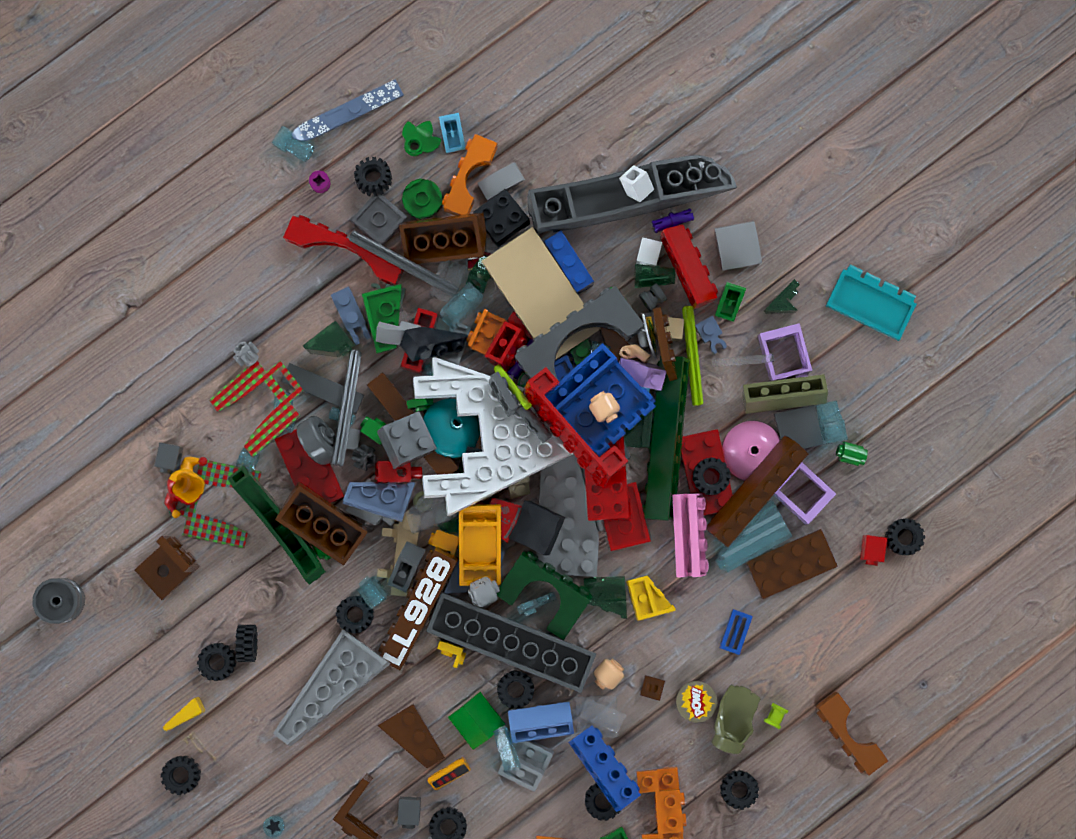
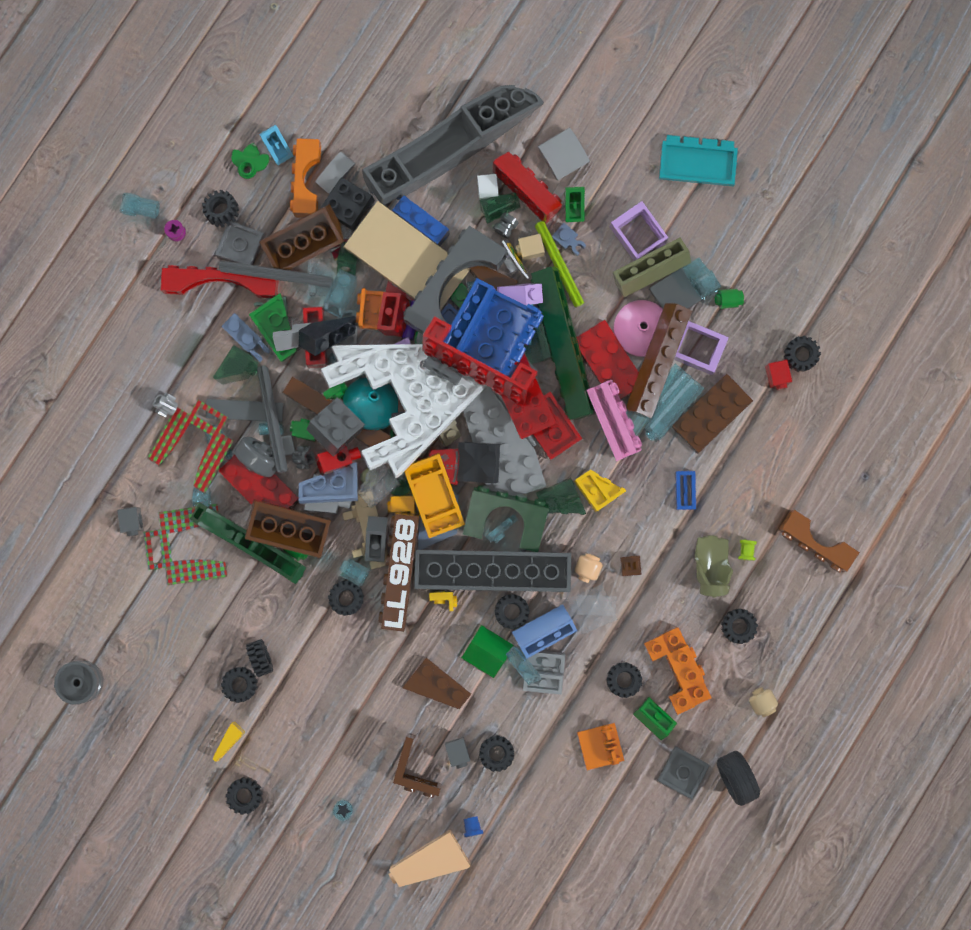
camera: 20 degrees left, 0 degrees up
reddish brown bracket [134,536,200,600] -> none
light orange piece [164,457,208,518] -> none
light grey wing [273,630,391,746] -> none
sand blue piece [292,79,404,141] -> none
green tile [402,178,442,219] -> none
slope [427,757,471,790] -> none
light grey head [467,577,500,607] -> none
dark grey plate [489,372,518,417] -> none
lime bar [494,365,532,410] -> none
blue brick [568,725,641,812] -> none
light nougat head [589,391,620,424] -> none
white brick [619,165,654,202] -> none
light nougat arm [619,344,651,363] -> none
dark purple pin [652,208,694,233] -> none
reddish brown wing [653,307,678,381] -> none
tile [676,681,717,723] -> none
black tyre [692,458,731,495] -> none
clear bar [713,354,774,367] -> none
clear green slope [764,279,800,314] -> none

